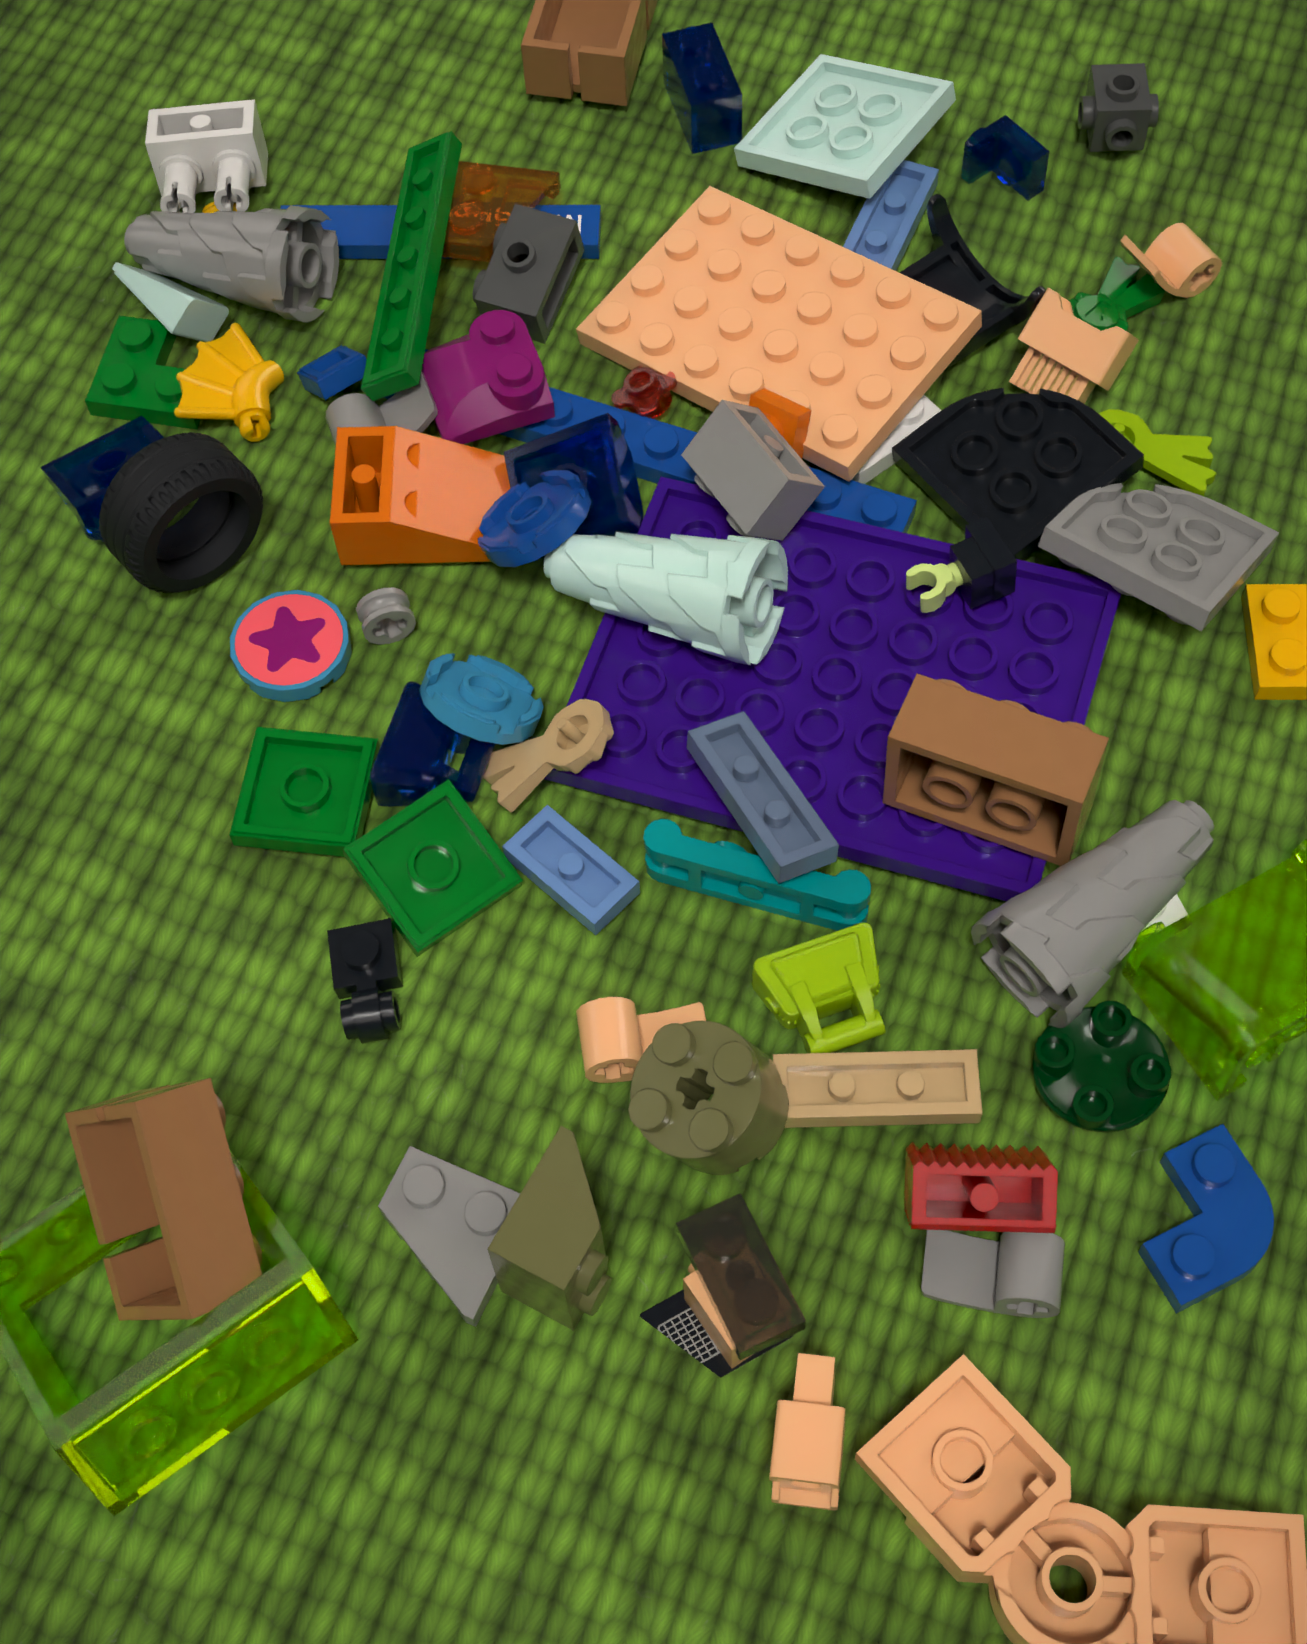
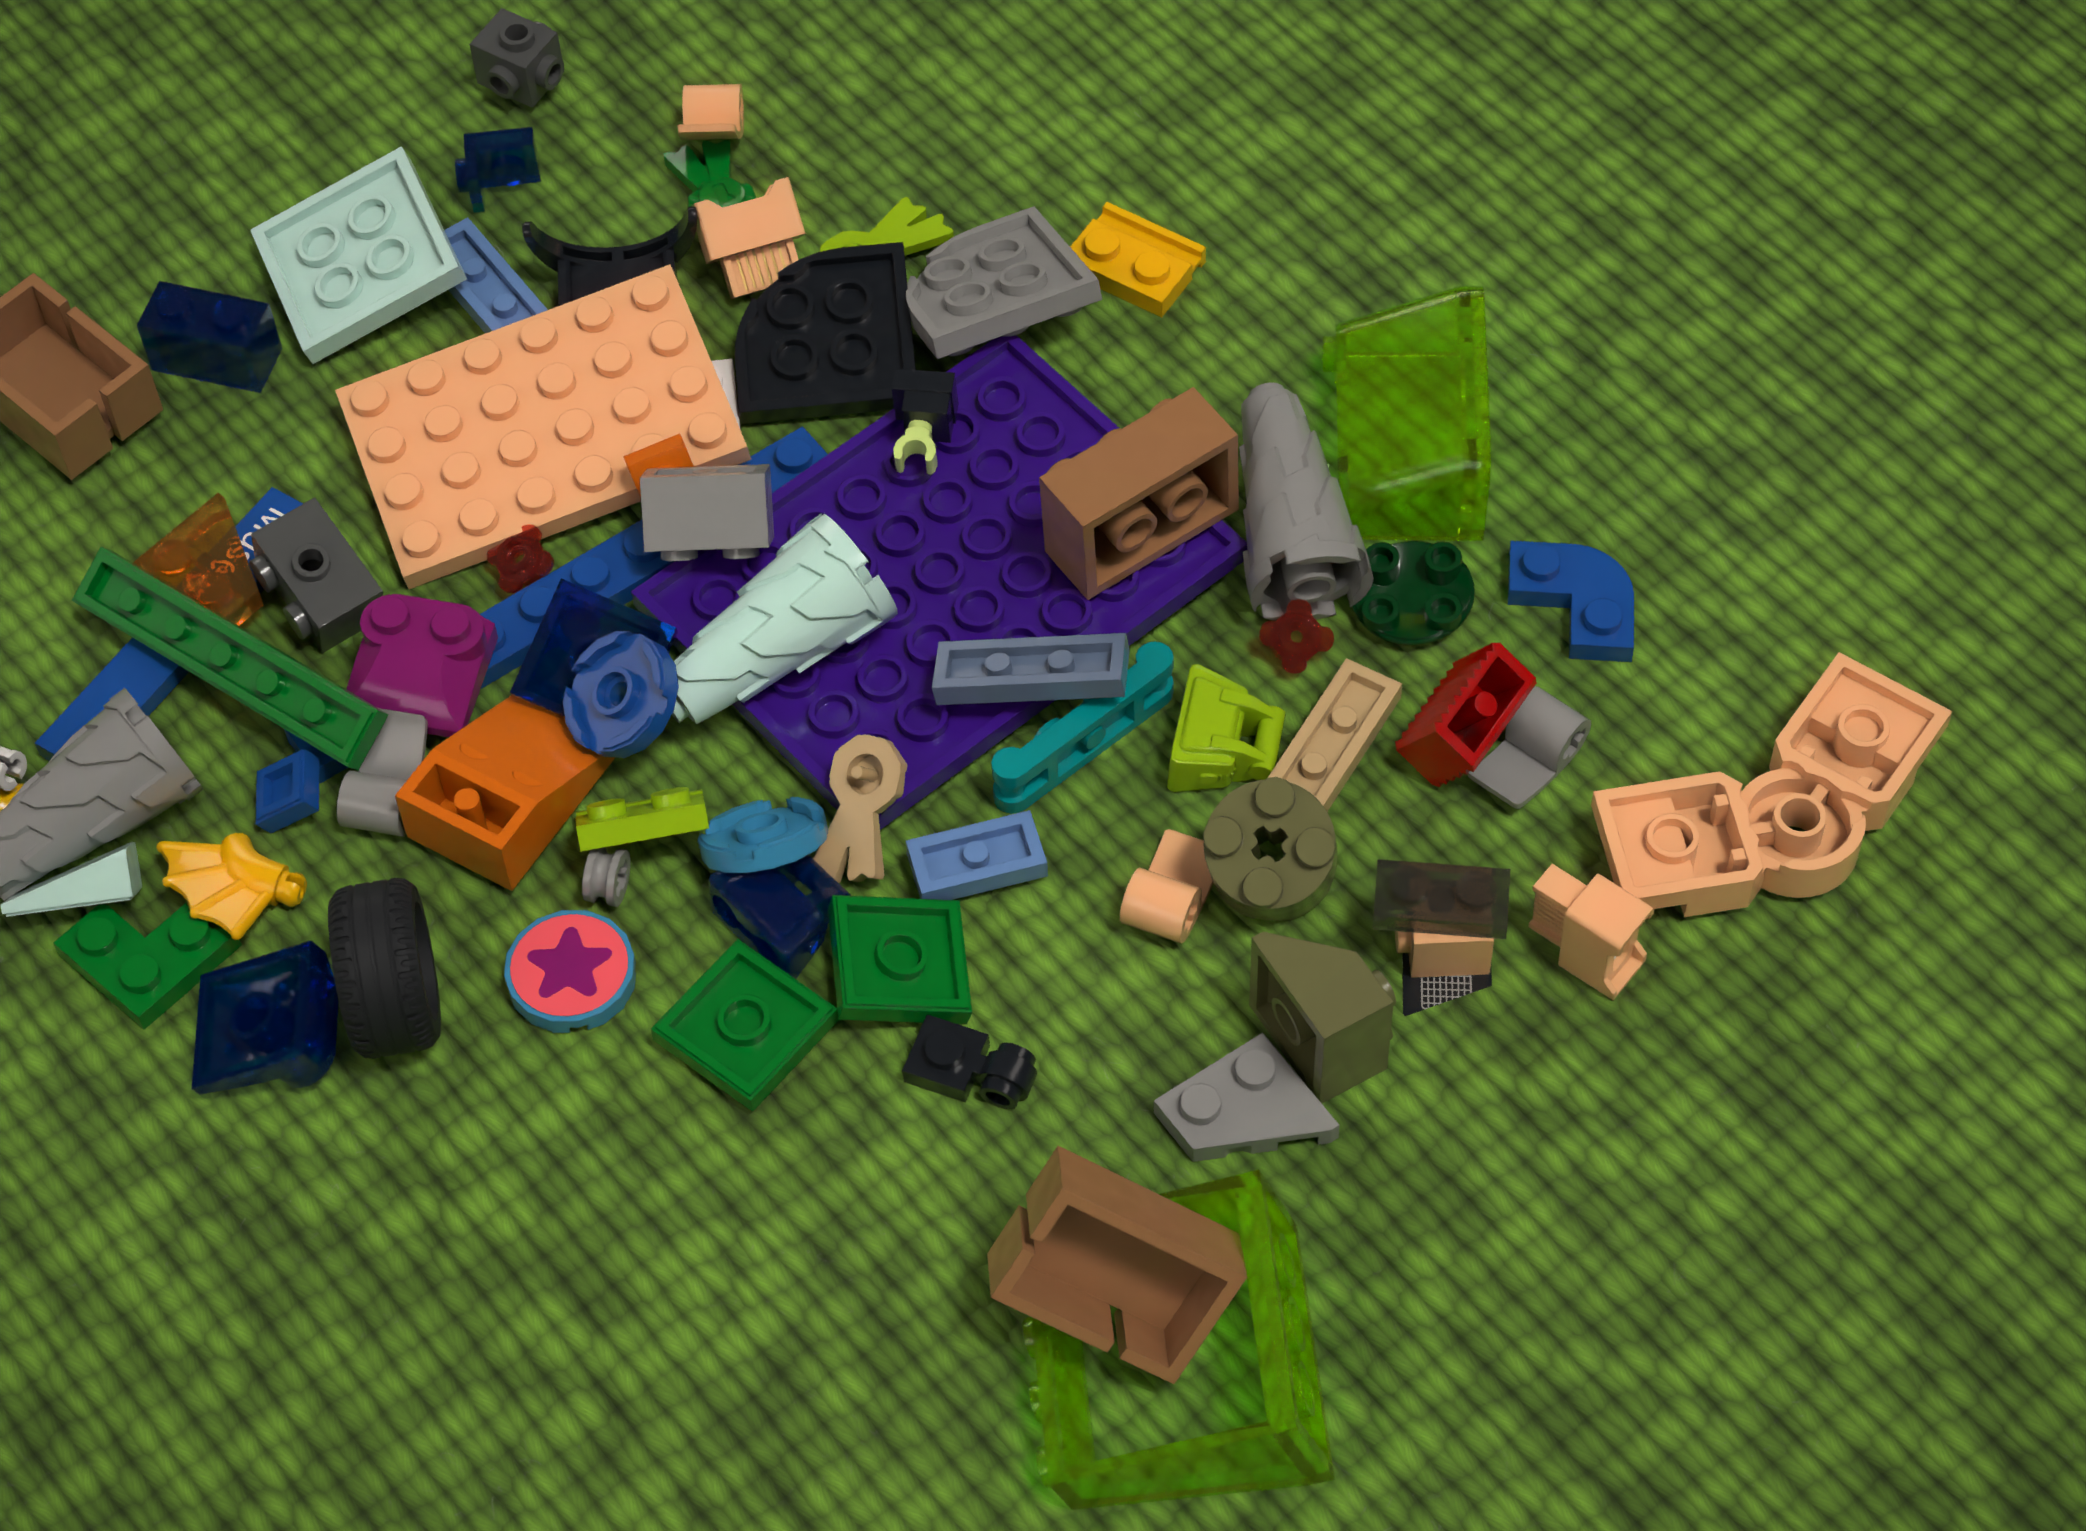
camera: 60 degrees left, 5 degrees down
none -> lime plate [576,787,709,852]
none -> clear red plate [1259,599,1334,674]

